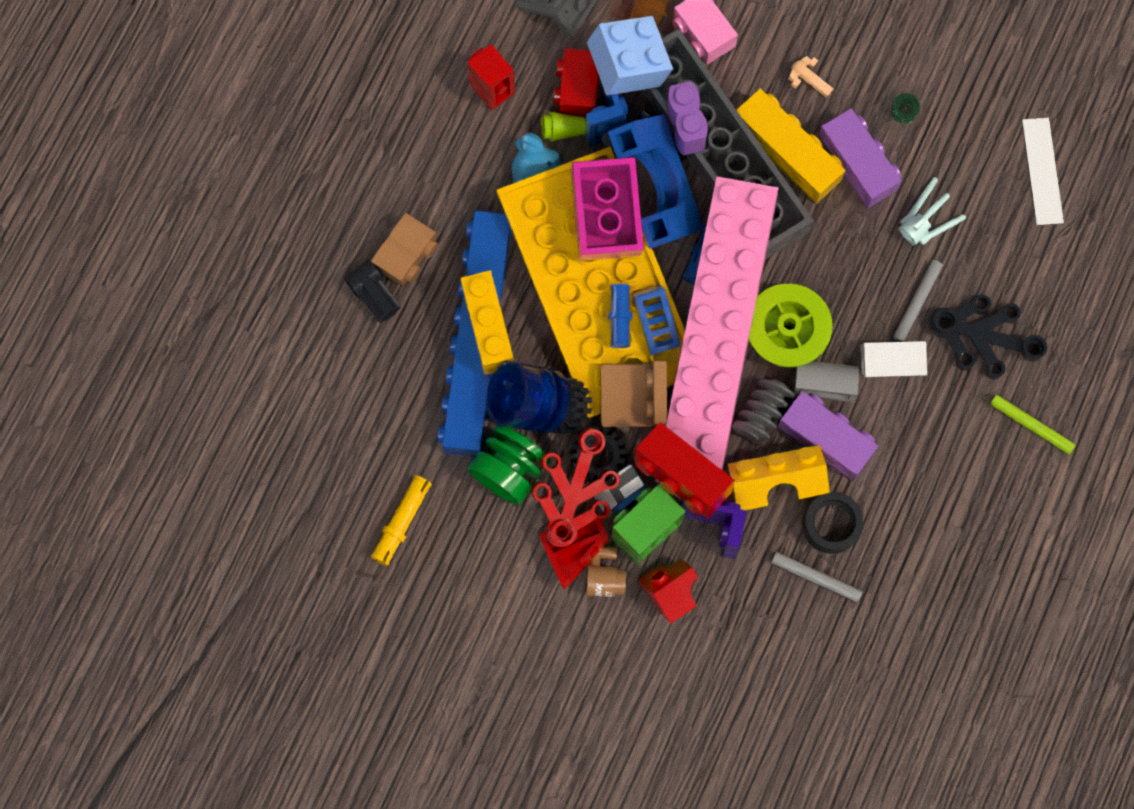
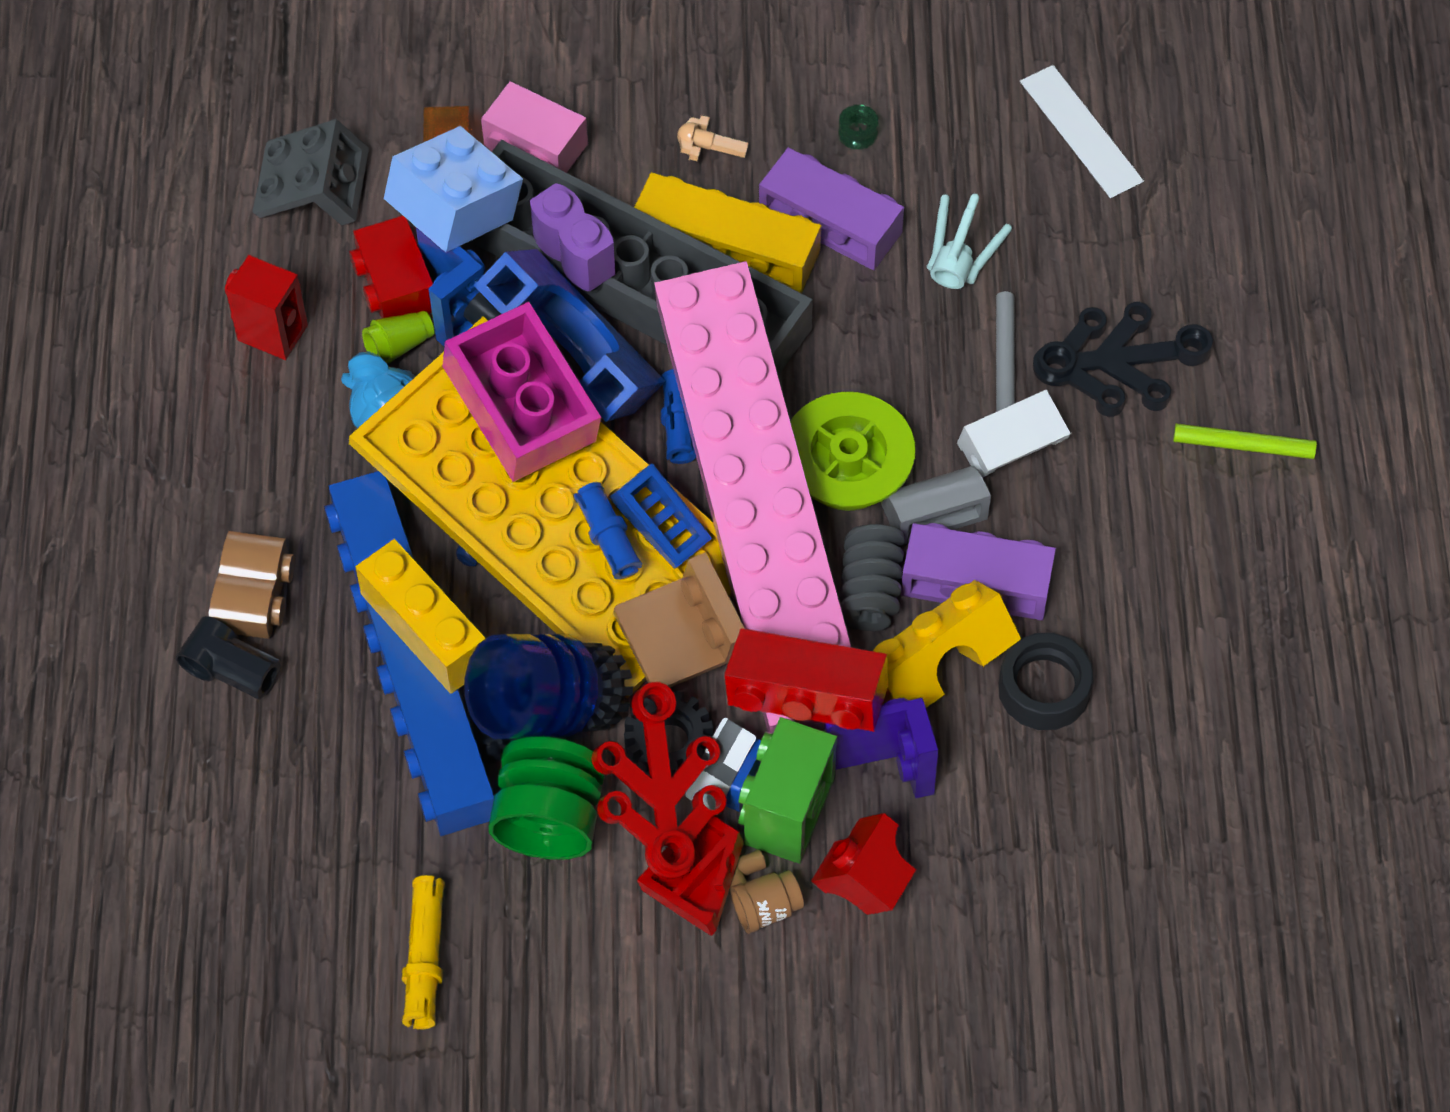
camera: 25 degrees left, 15 degrees down
light grey bar [771,552,863,603] -> none

